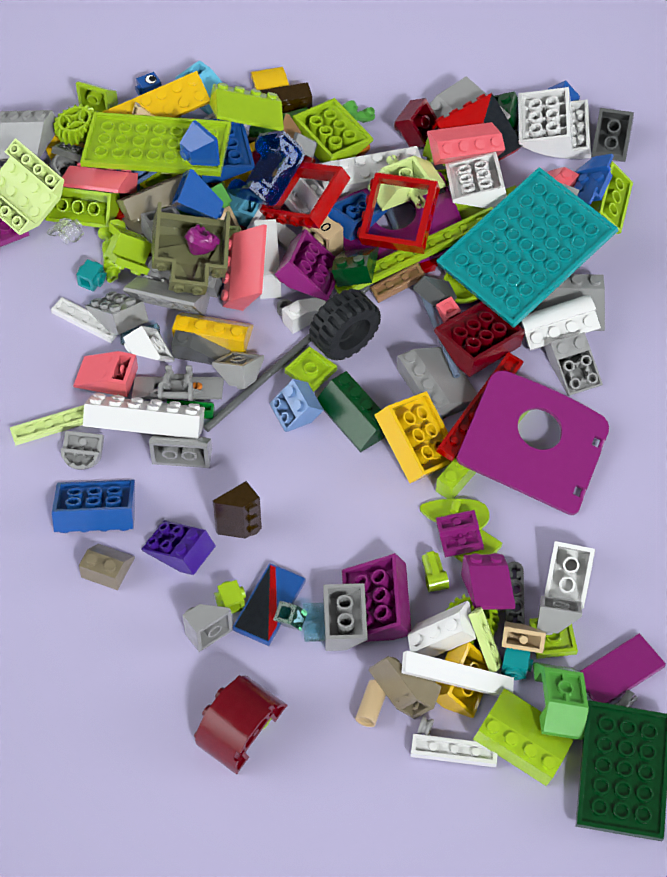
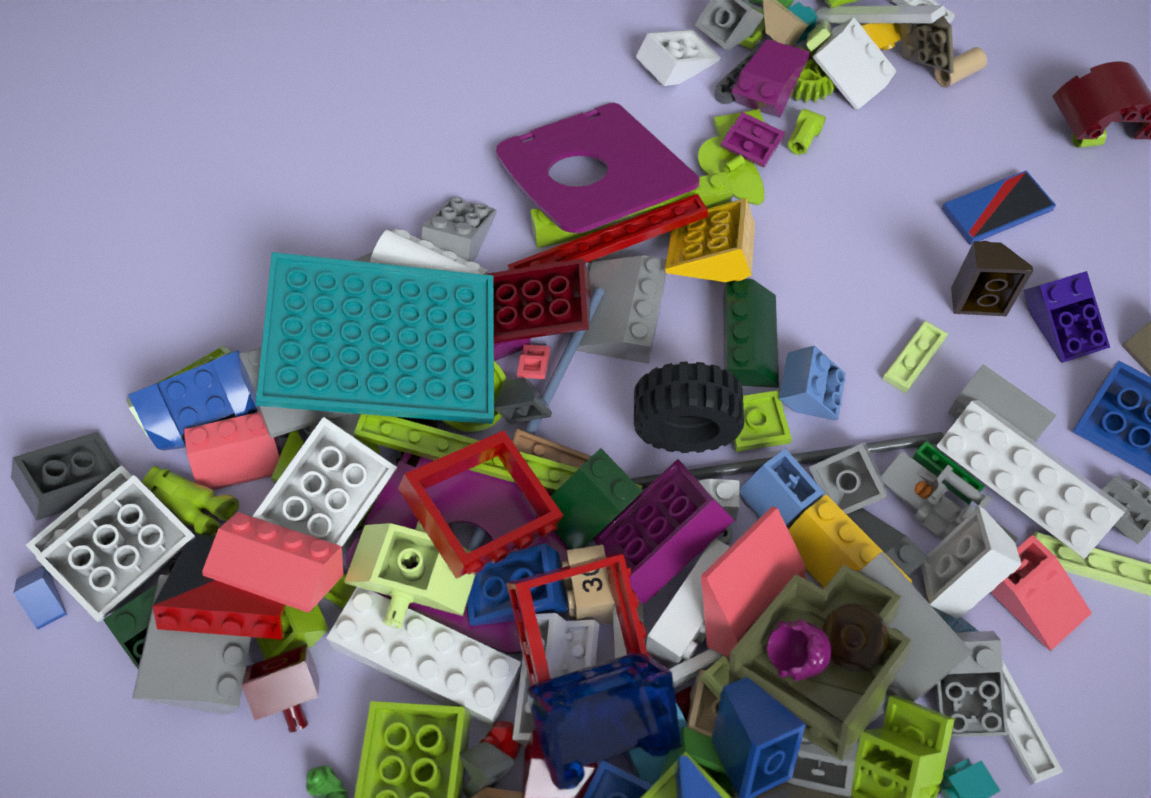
camera: 140 degrees left, 5 degrees up
light grey slope [183,604,233,652] -> none
lime brick [214,580,246,614] -> none
brick [273,601,307,631] -> none
clear light blue slope [303,603,325,642] -> none
light grey slope [323,583,367,651] -> none
magenta slope [342,553,411,642] -> none
none -> lime piece [142,466,239,535]
none -> medium blue slope [739,448,824,527]
none -> dark brown tile [822,603,889,671]
none -> yellowish green tile [883,321,948,393]

